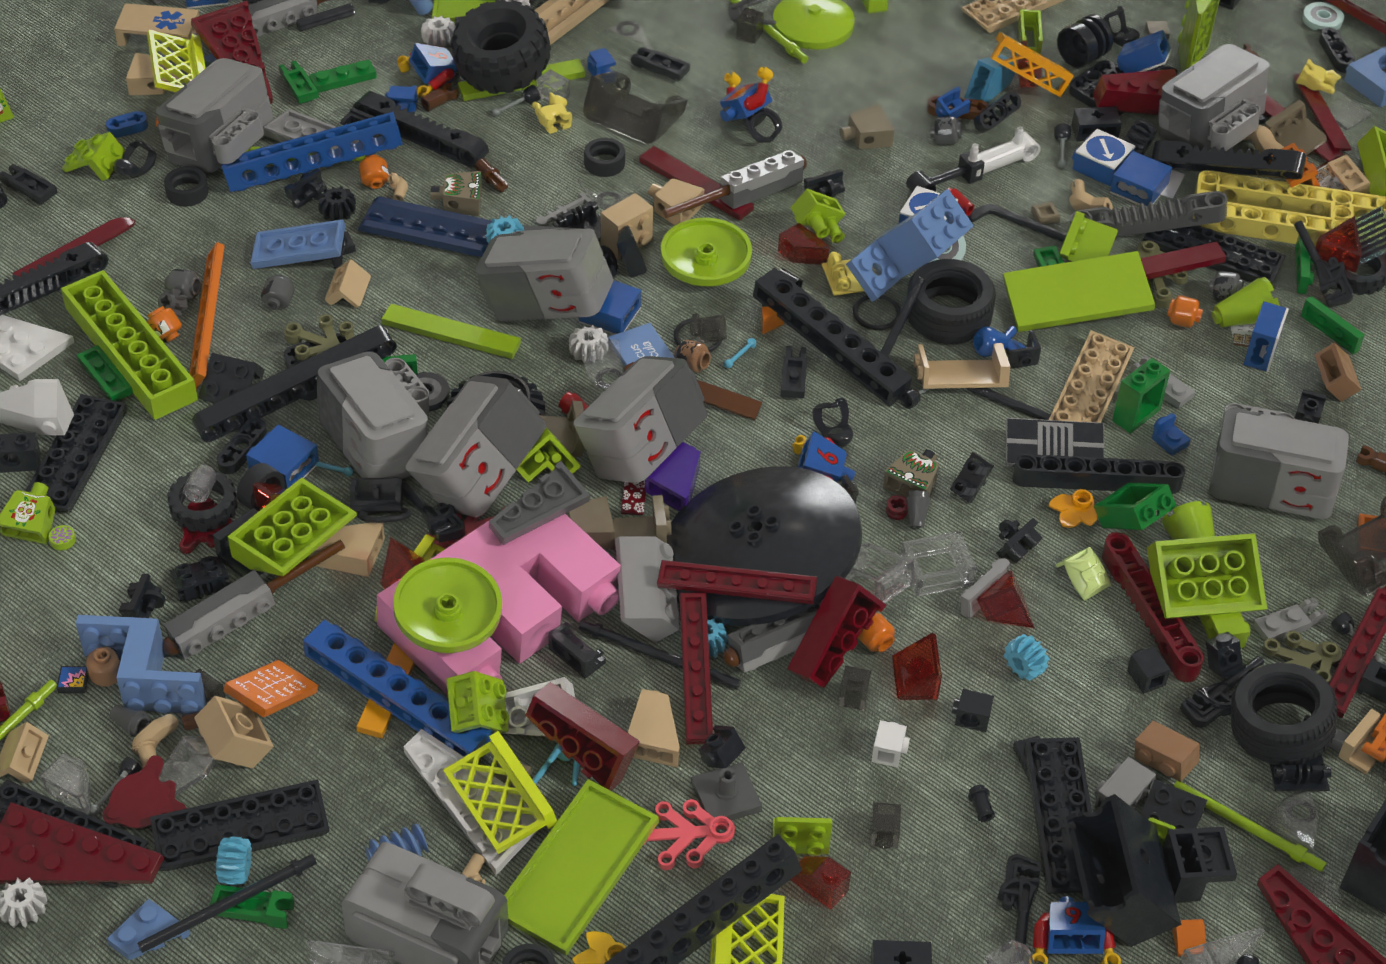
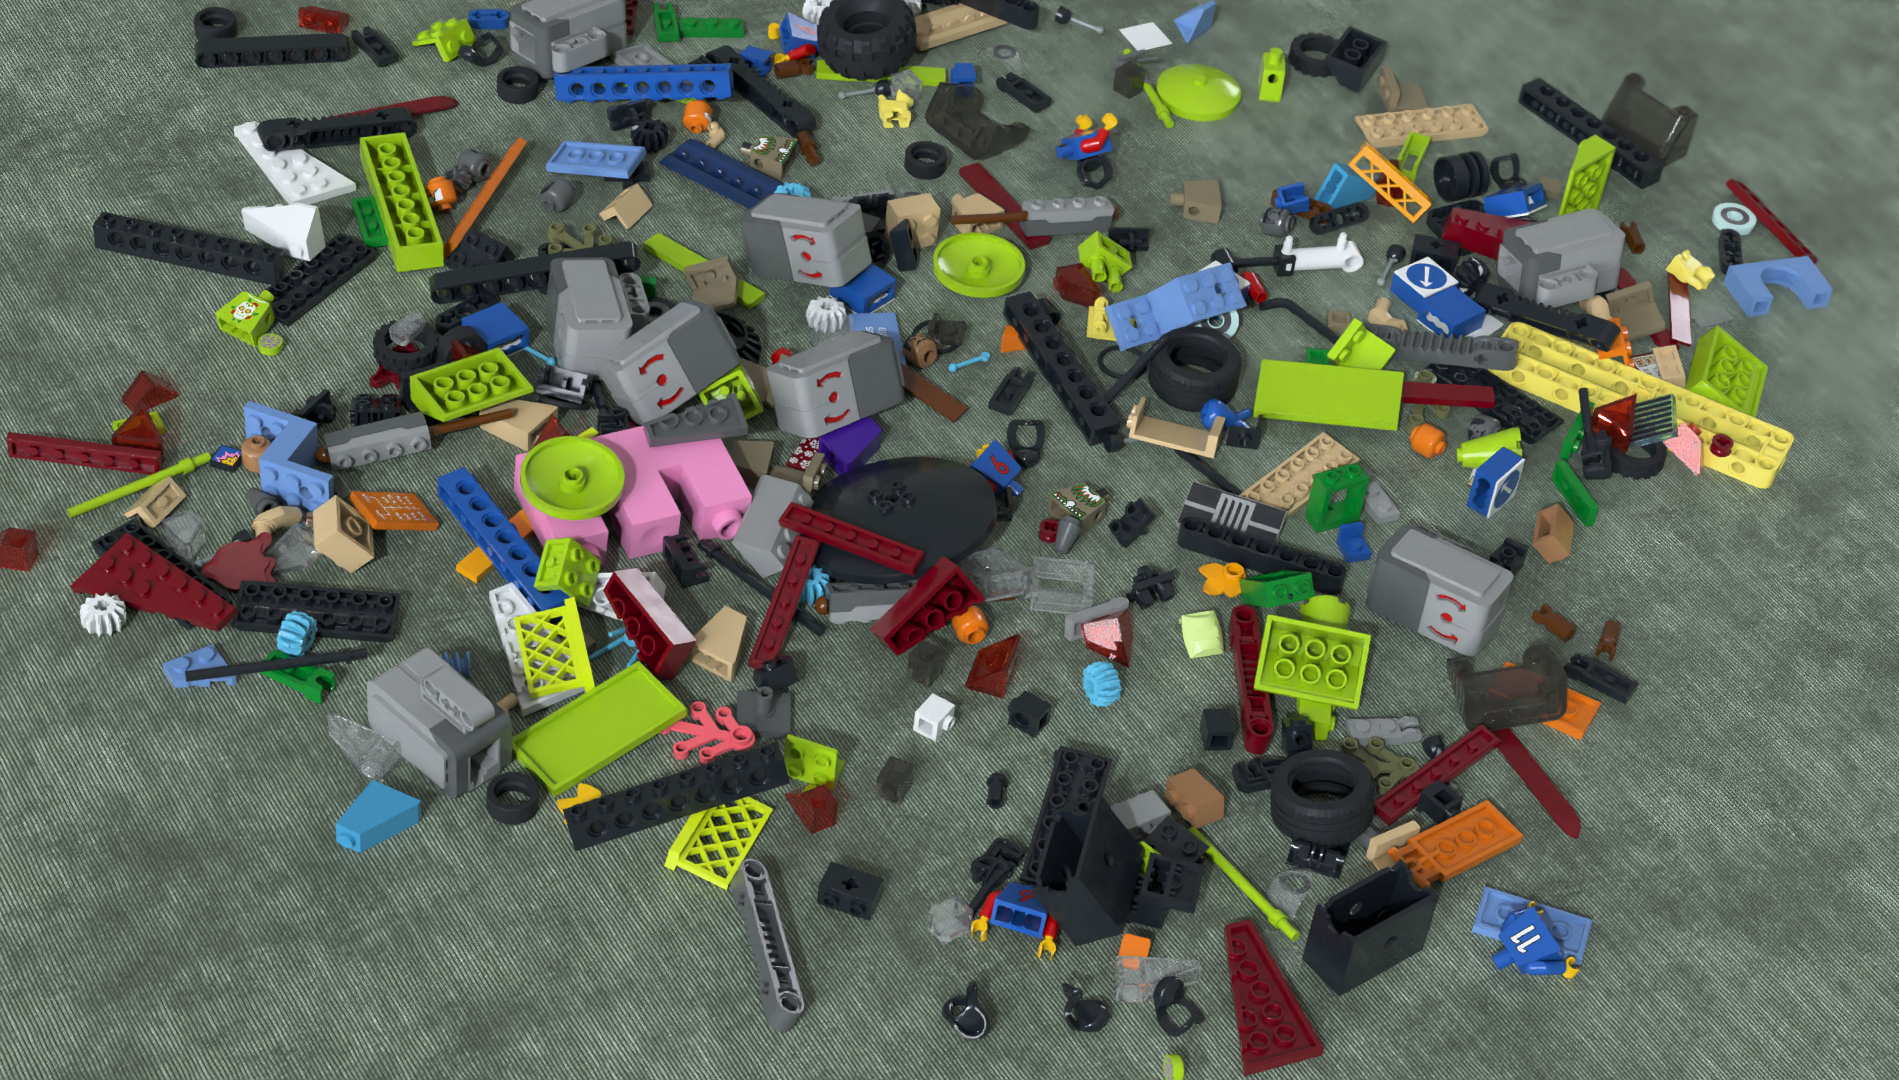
camera: 15 degrees right, 5 degrees down
none -> dark tan bracket [684,255,739,310]

